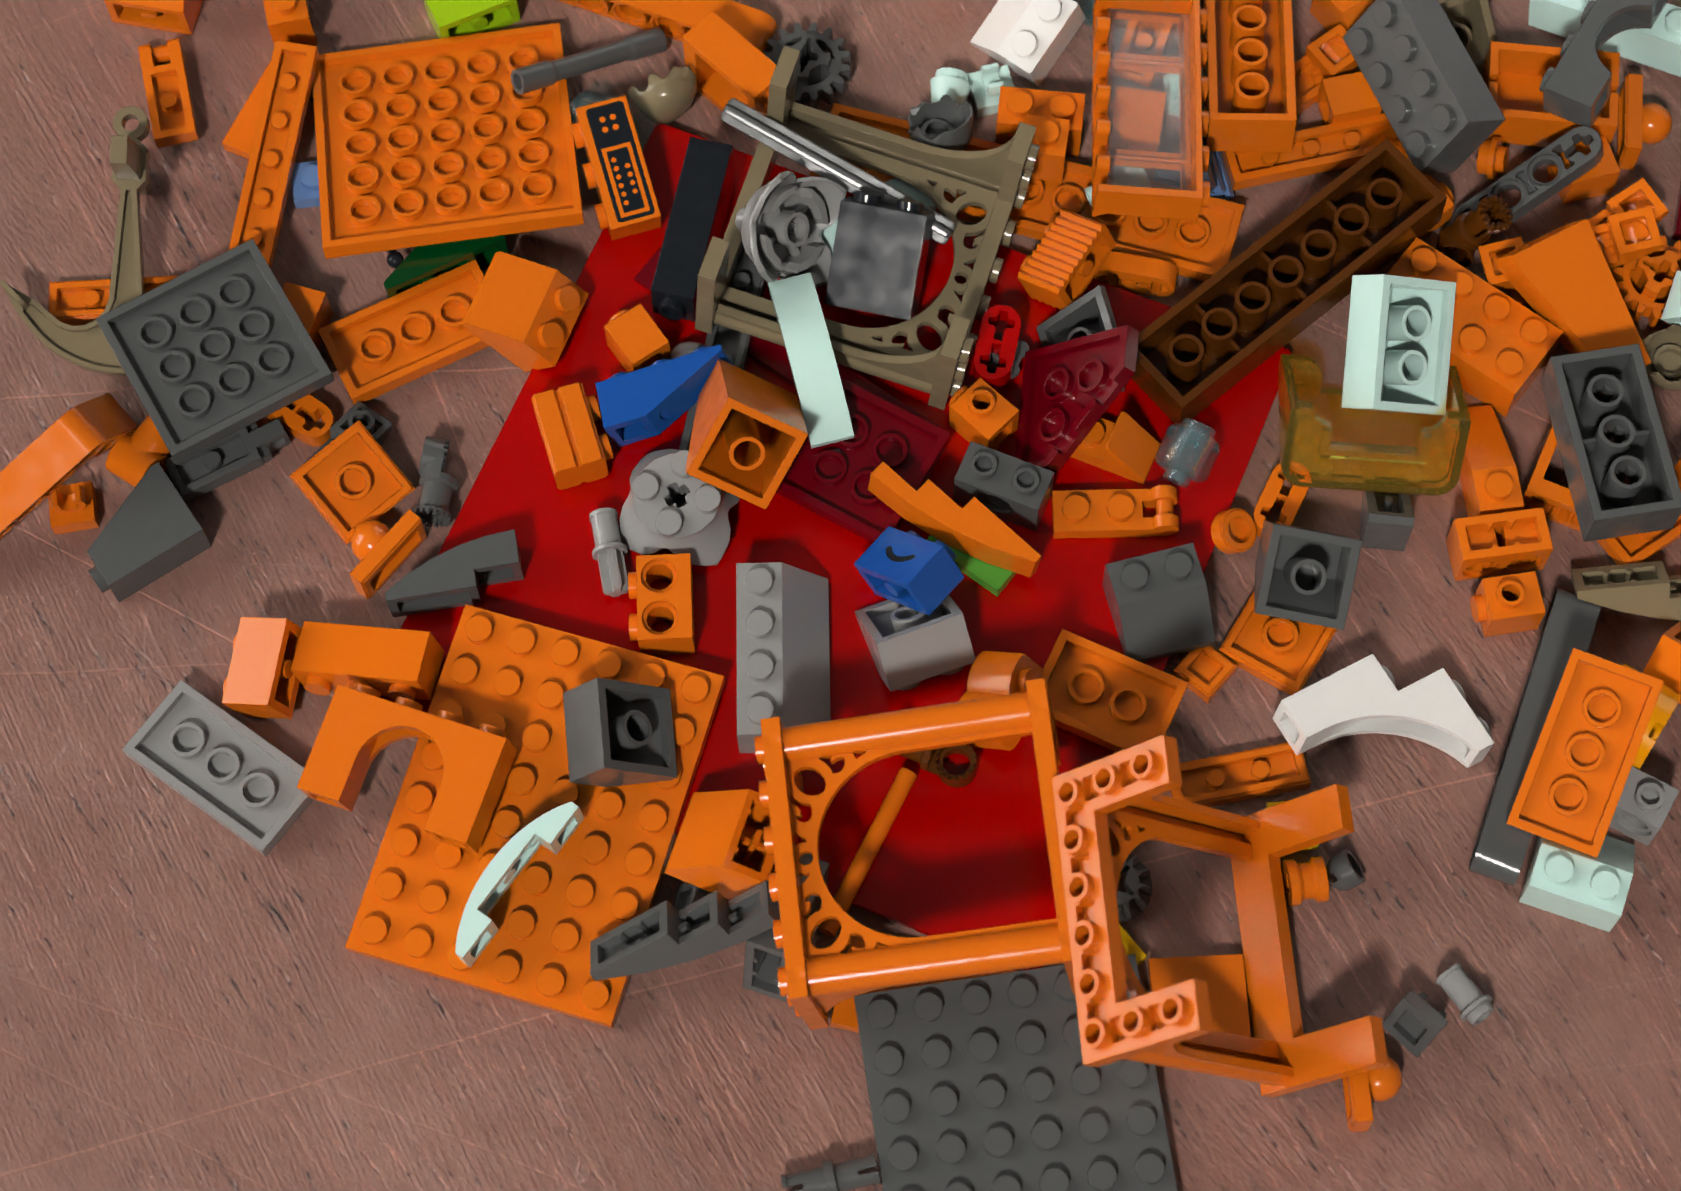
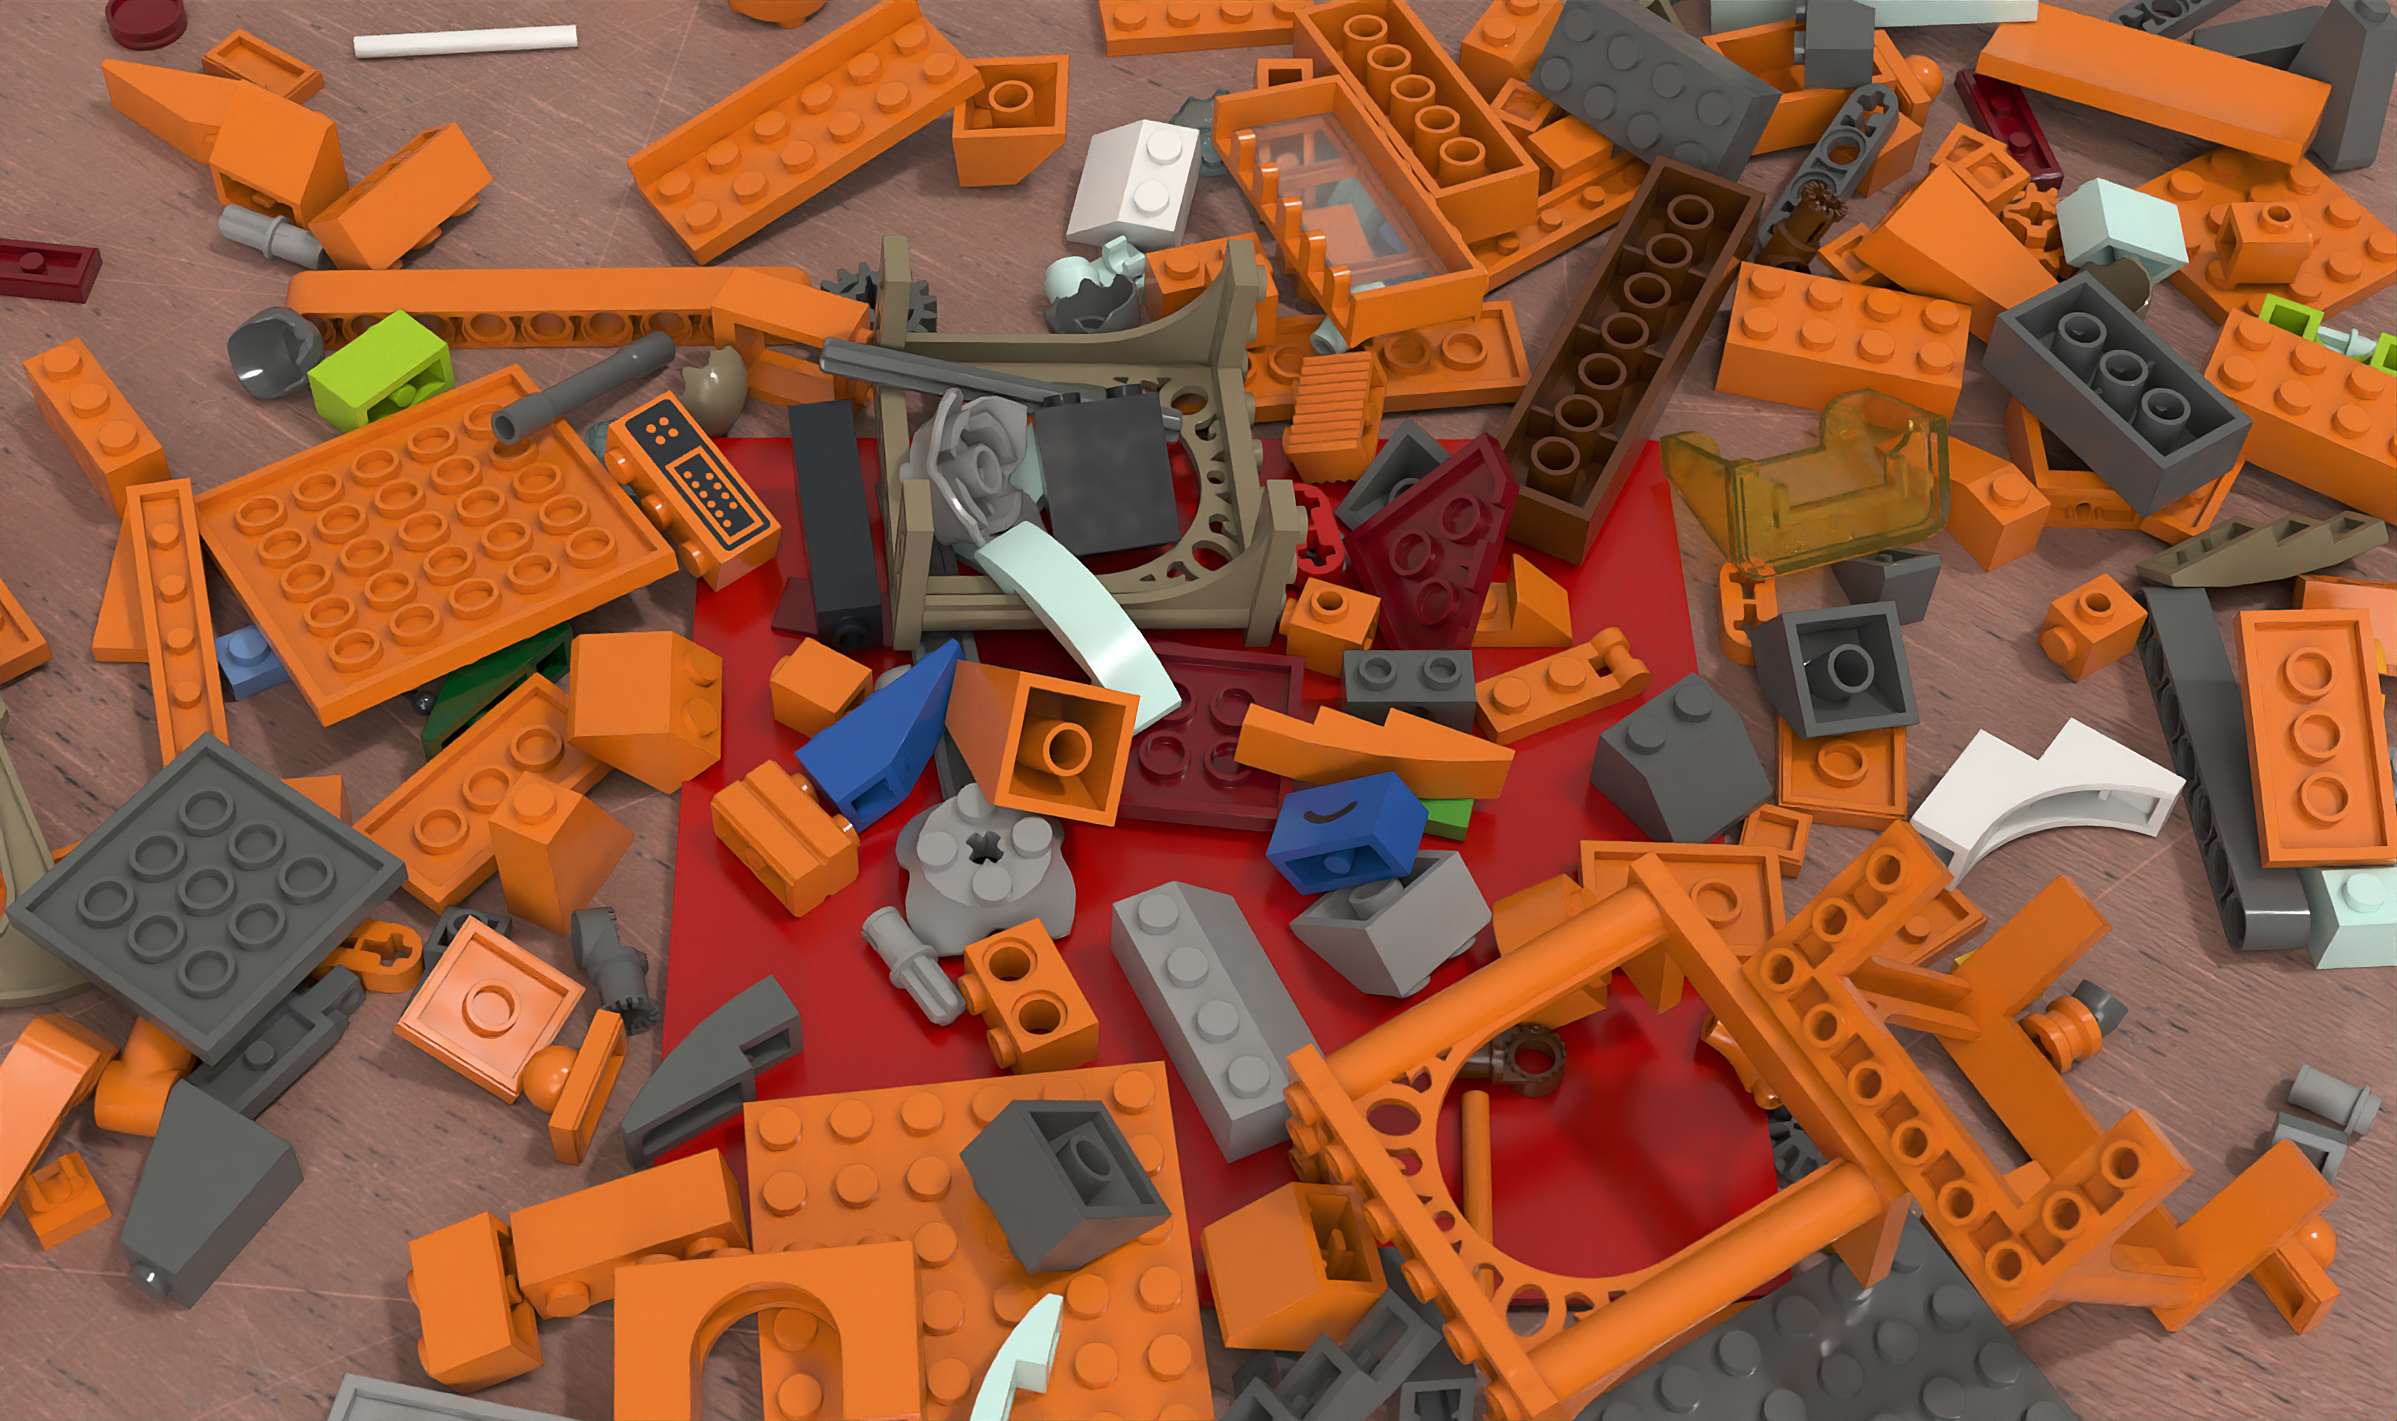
camera: 30 degrees left, 15 degrees down
orange beam [1094,251,1179,297] -> none
clear light blue head [1155,418,1221,488] -> none
orange tile [1211,508,1257,555] -> none
light aqua slope [1341,274,1456,415] -> none
orange brick [1446,507,1553,581] -> none
orange plate [1477,137,1509,180] -> none
none -> orange slope [488,770,634,937]

